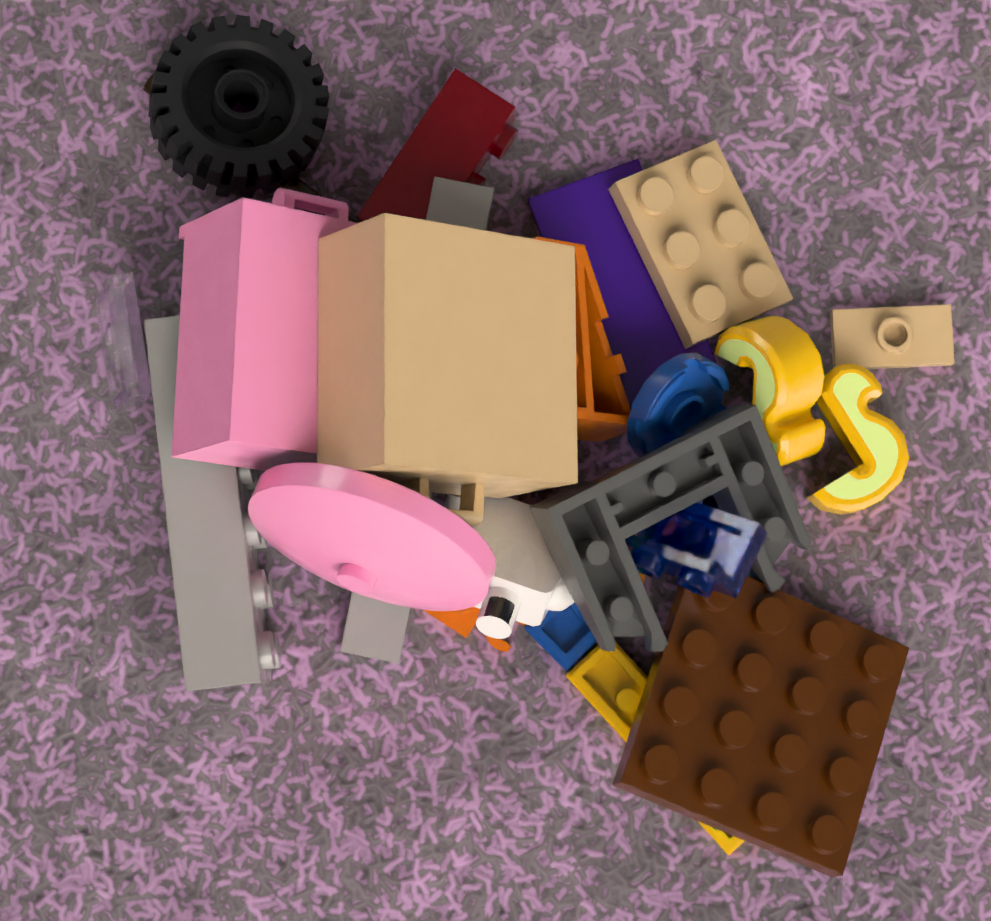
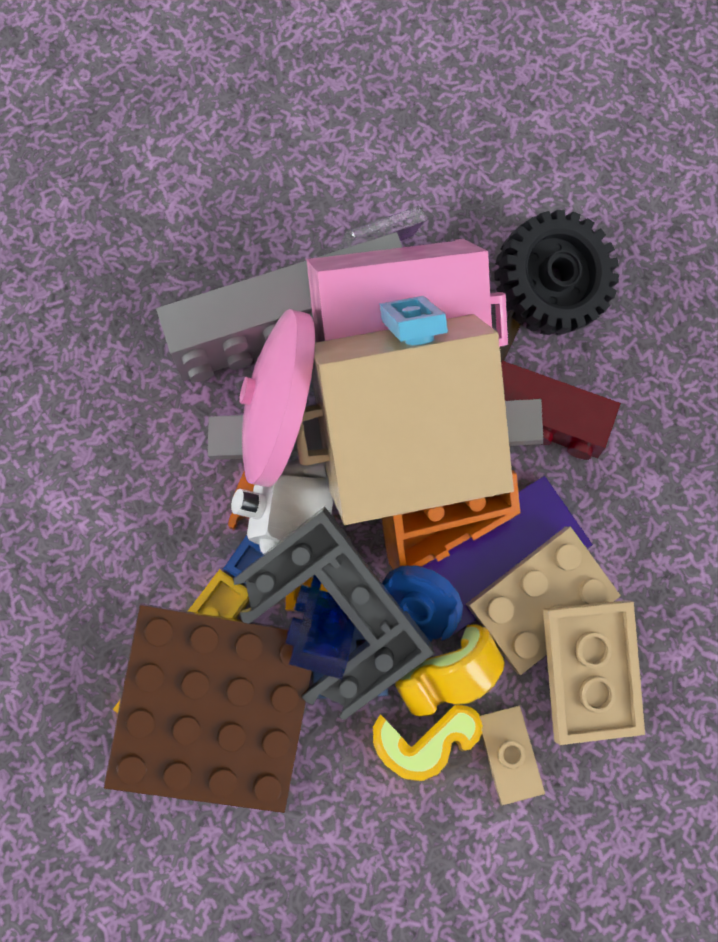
camera: 80 degrees right, 10 degrees down
none -> medium azure plate [380,296,448,345]
none -> tan plate [543,600,645,745]

